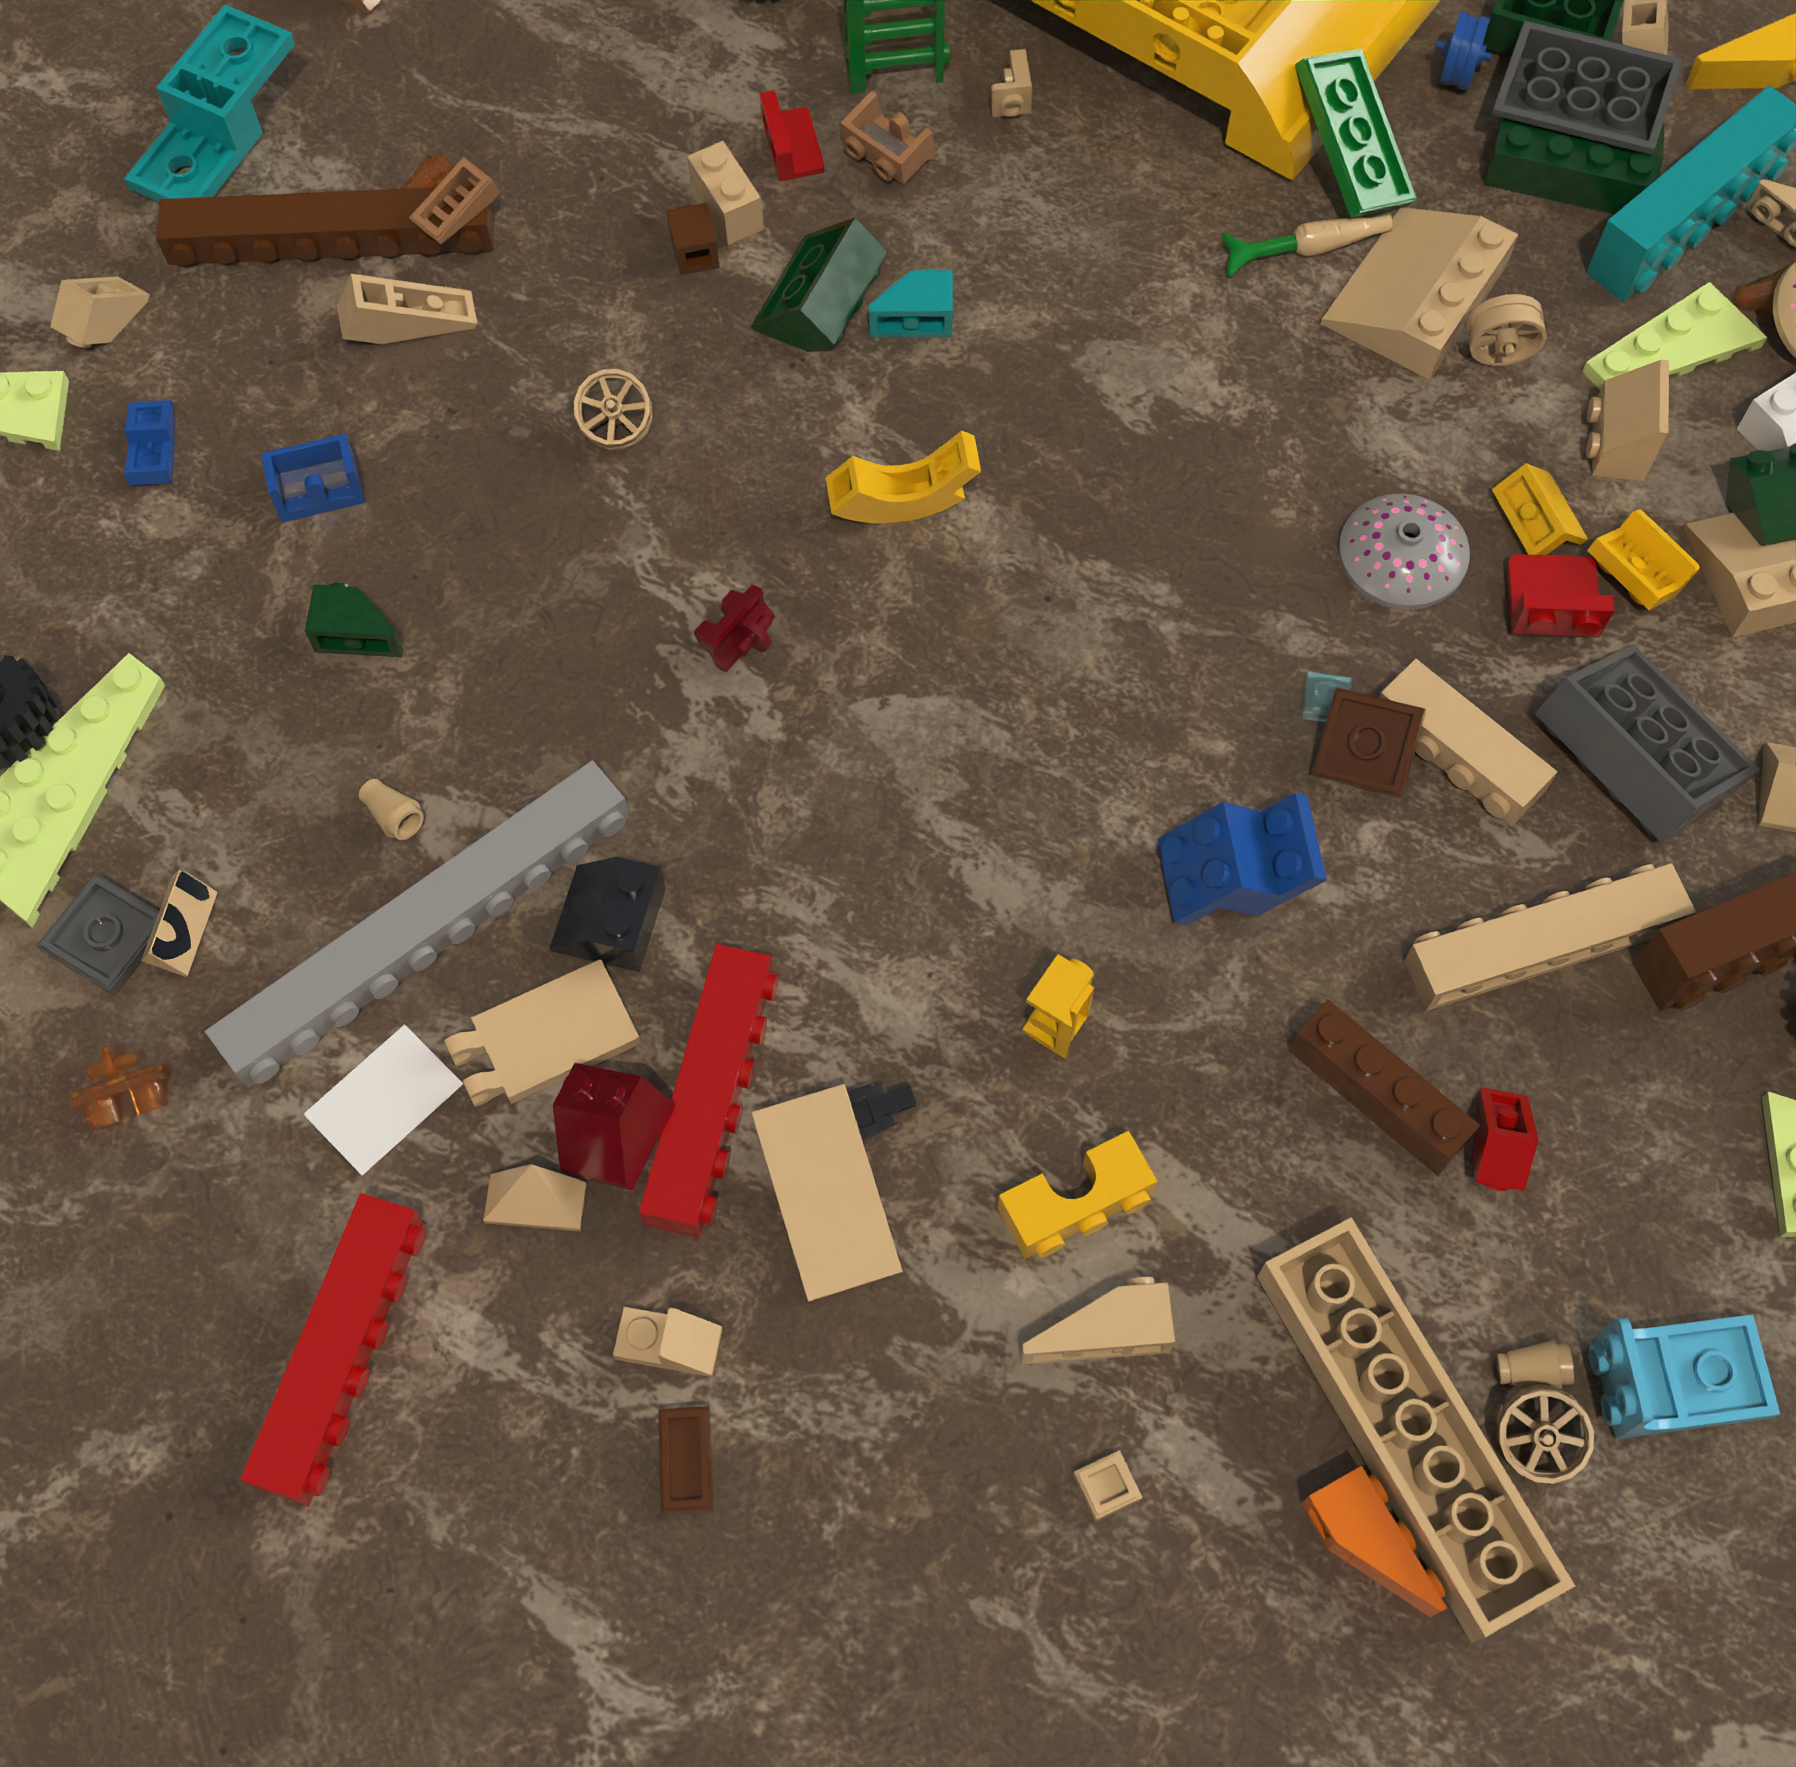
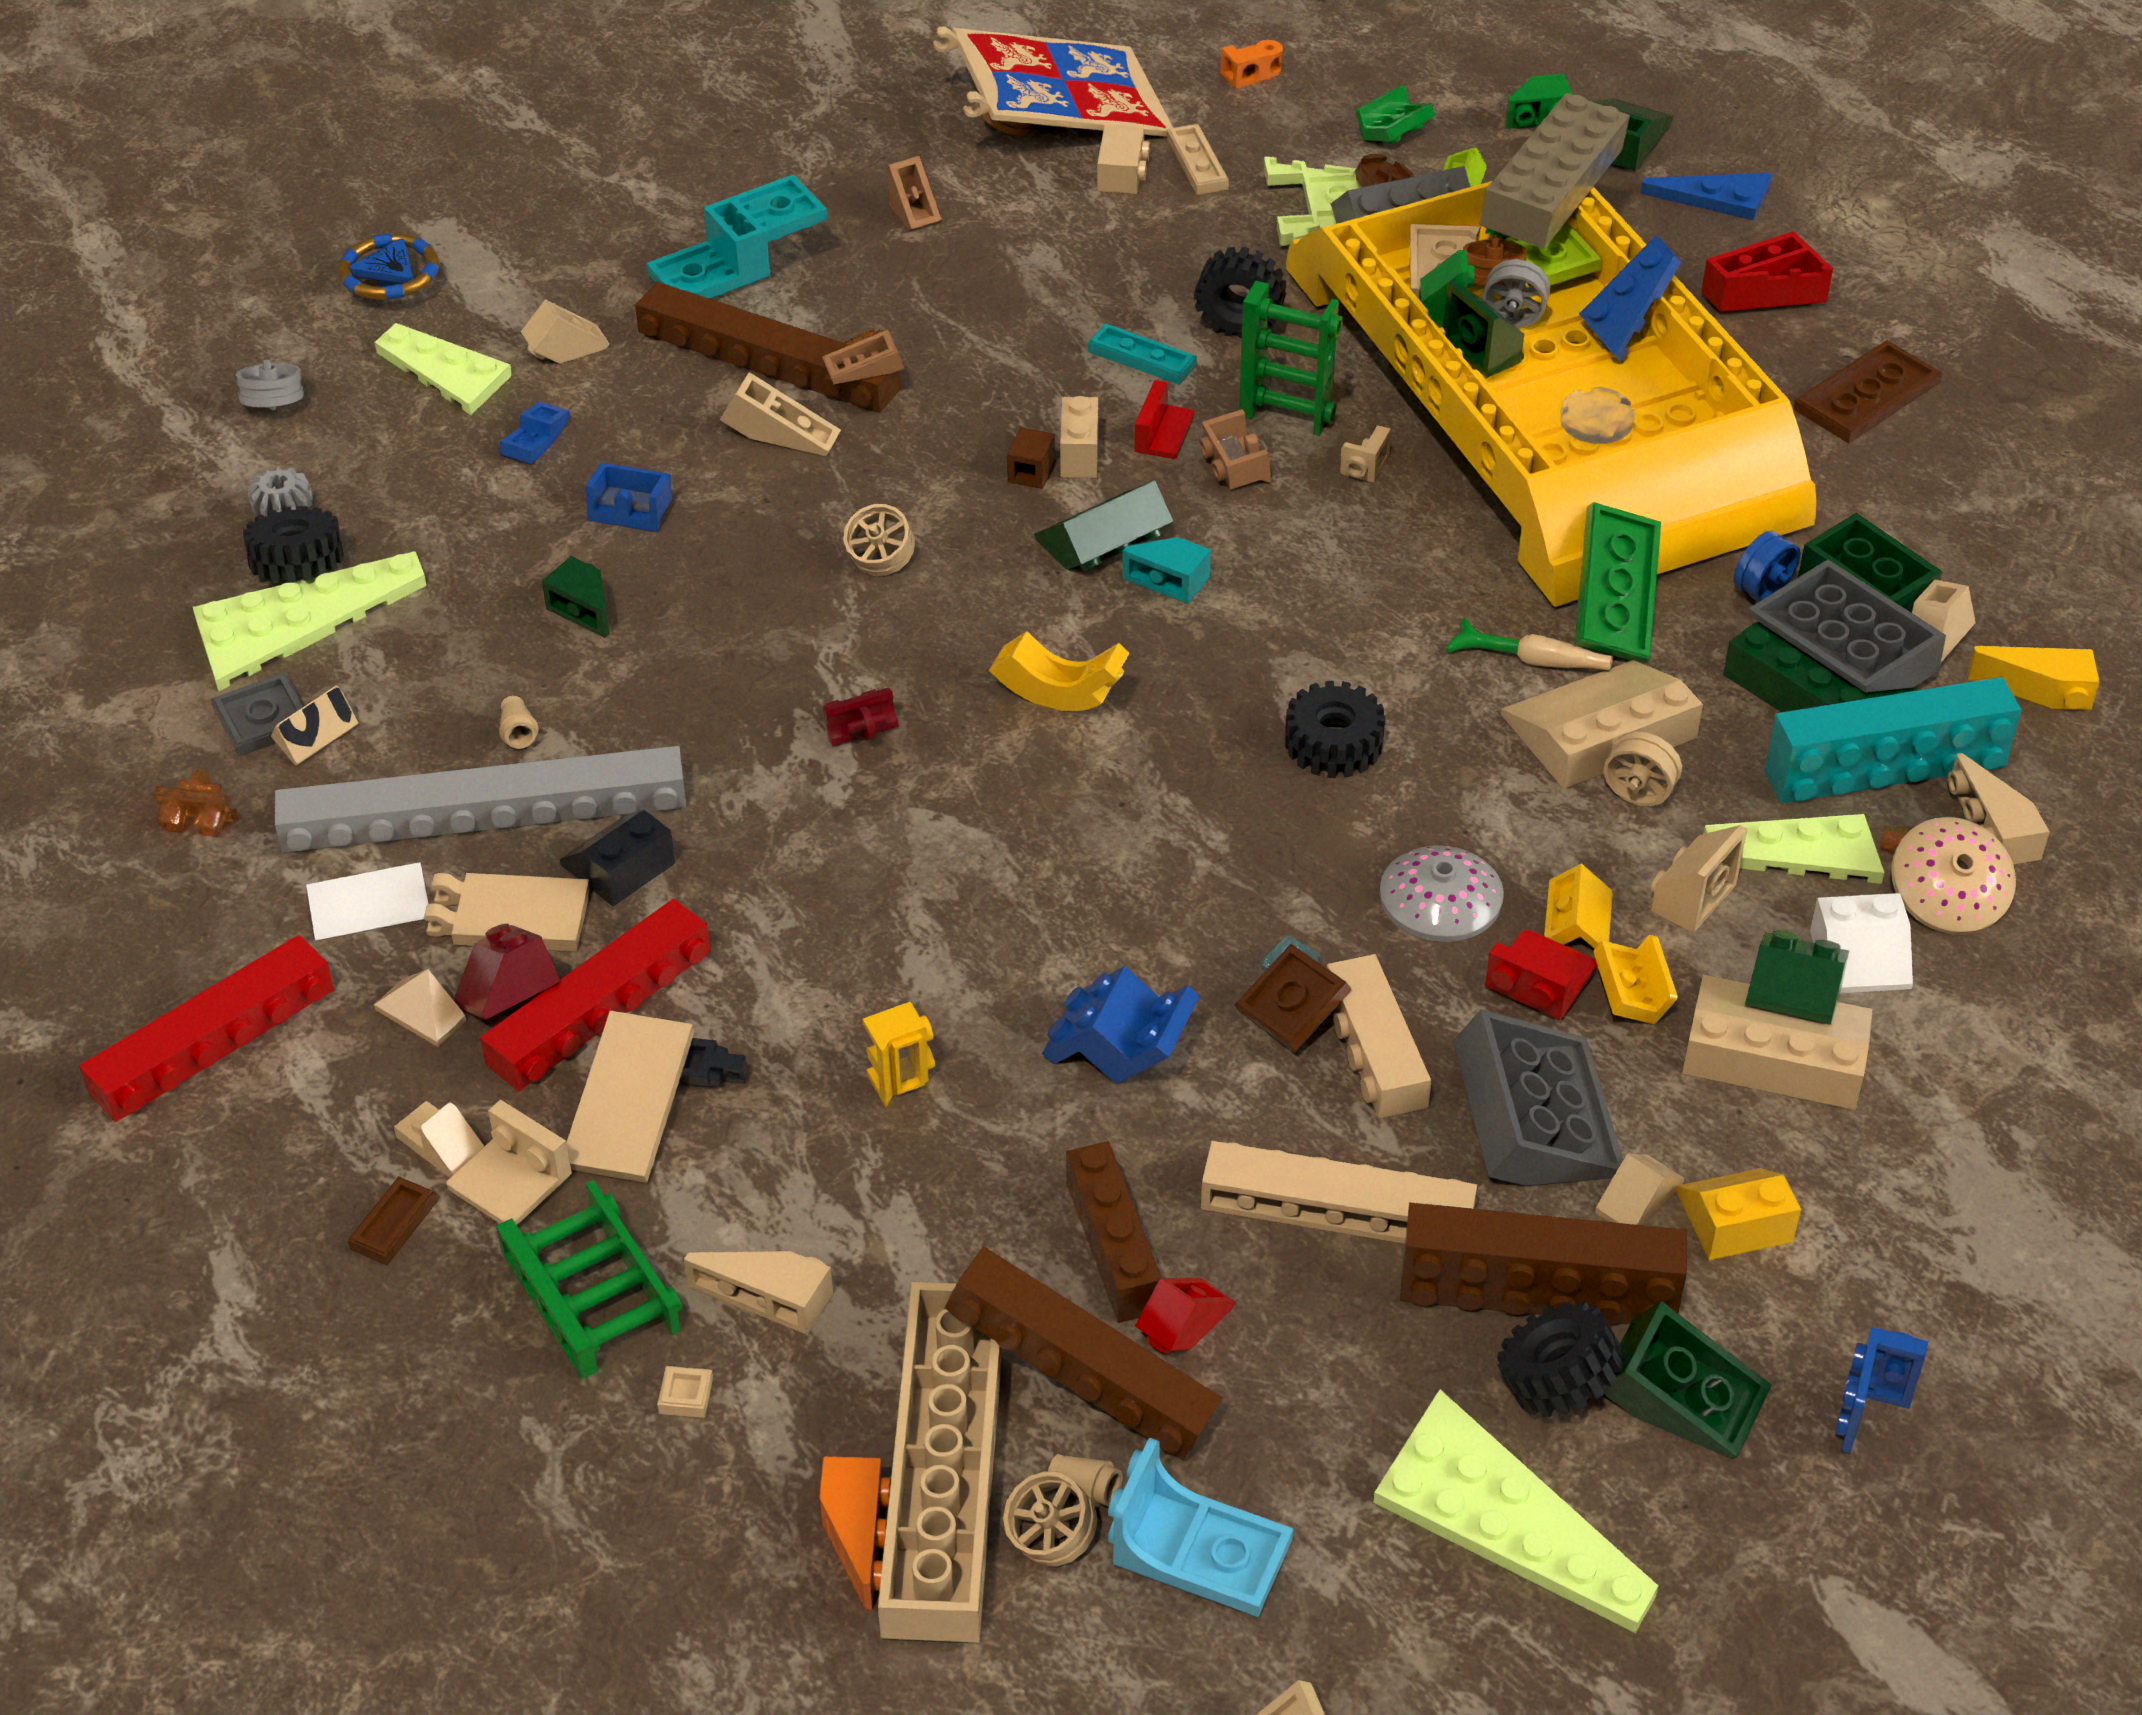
camera: 30 degrees right, 20 degrees down
yellow arch [997,1131,1157,1259] -> none
none -> tan bracket [447,1099,572,1225]
none -> green fence [496,1180,682,1380]
none -> reddish brown brick [944,1246,1223,1461]
none -> teal tile [1088,323,1197,385]
none -> black tyre [1285,681,1385,778]

